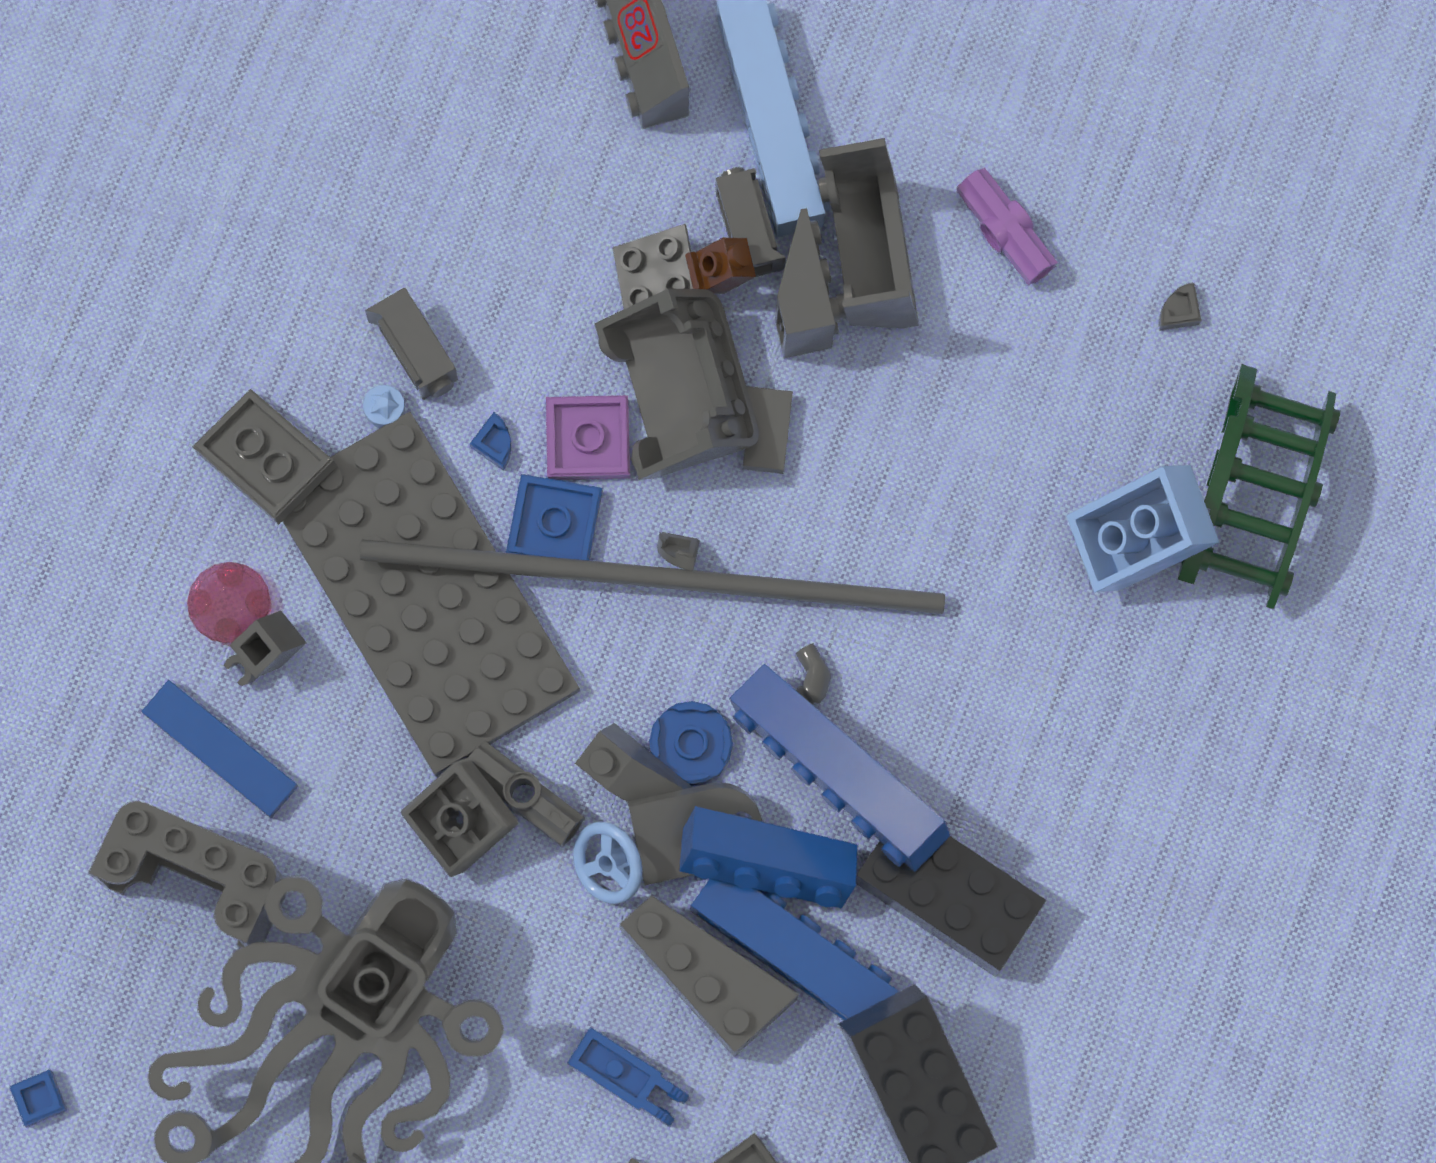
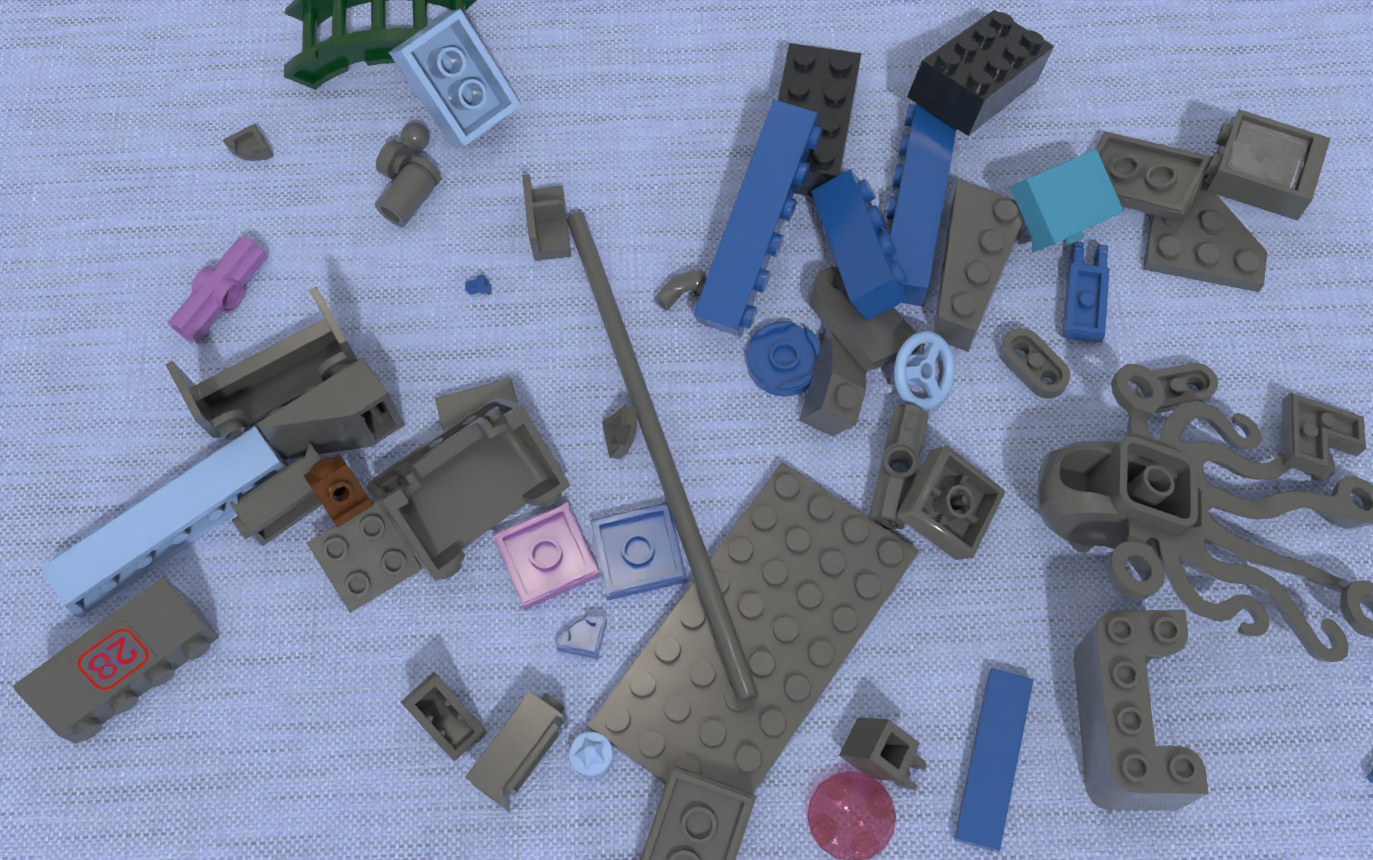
camera: 105 degrees left, 10 degrees down
none -> dark grey piece [375,155,442,227]
none -> dark grey plate [376,122,430,180]
none -> dark grey slope [400,672,486,761]
none -> blue piece [465,275,492,295]
none -> dark grey panel [522,174,572,261]
none -> dark grey plate [1001,328,1070,399]
none -> dark azure container [1010,149,1124,253]
none -> dark grey plate [1135,363,1218,413]

